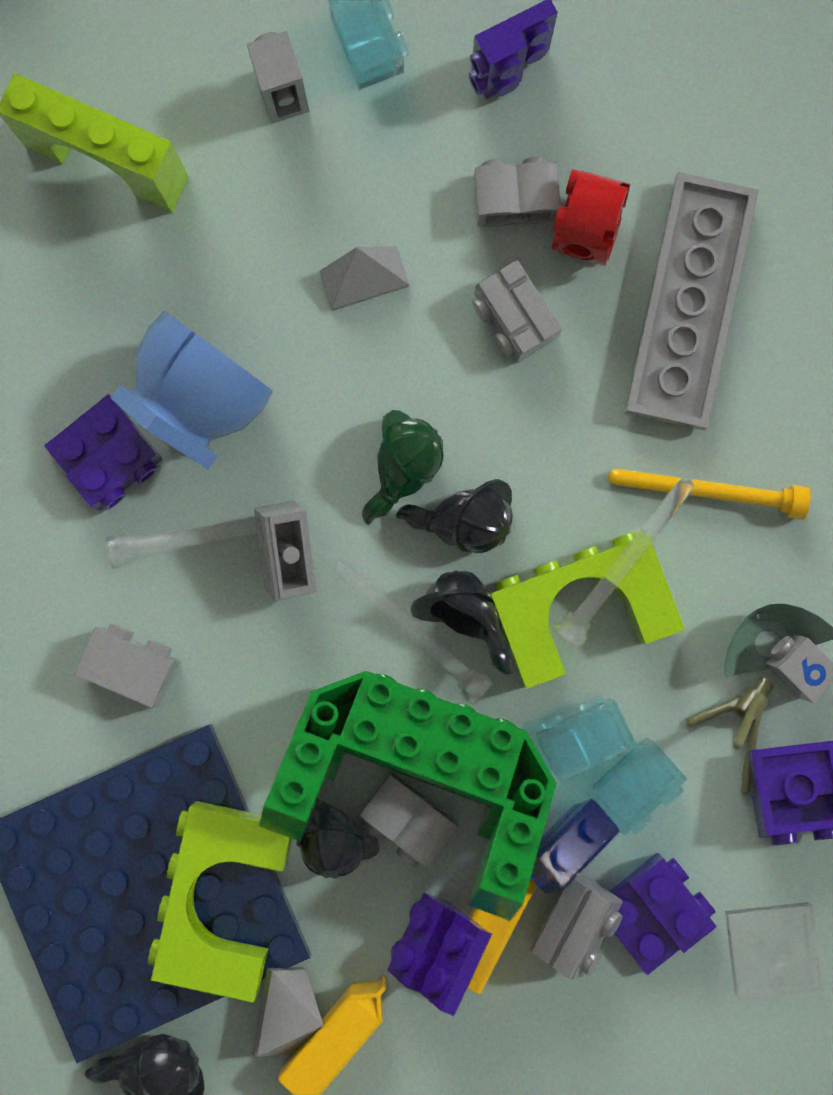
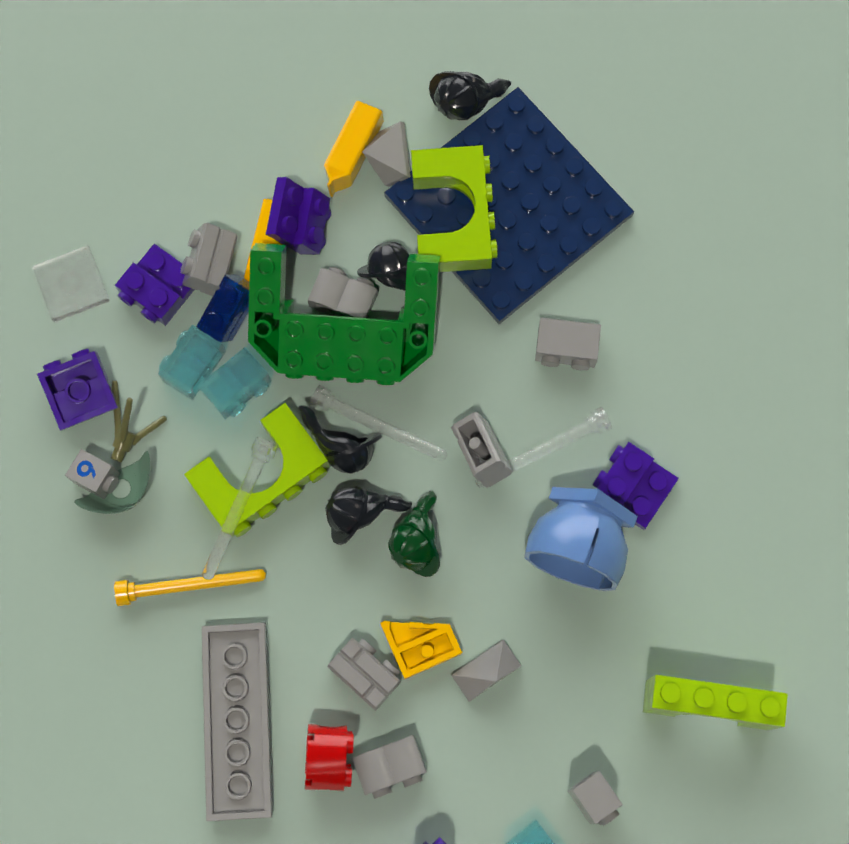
camera: 165 degrees right, 10 degrees down
none -> yellow wing [380,621,462,680]

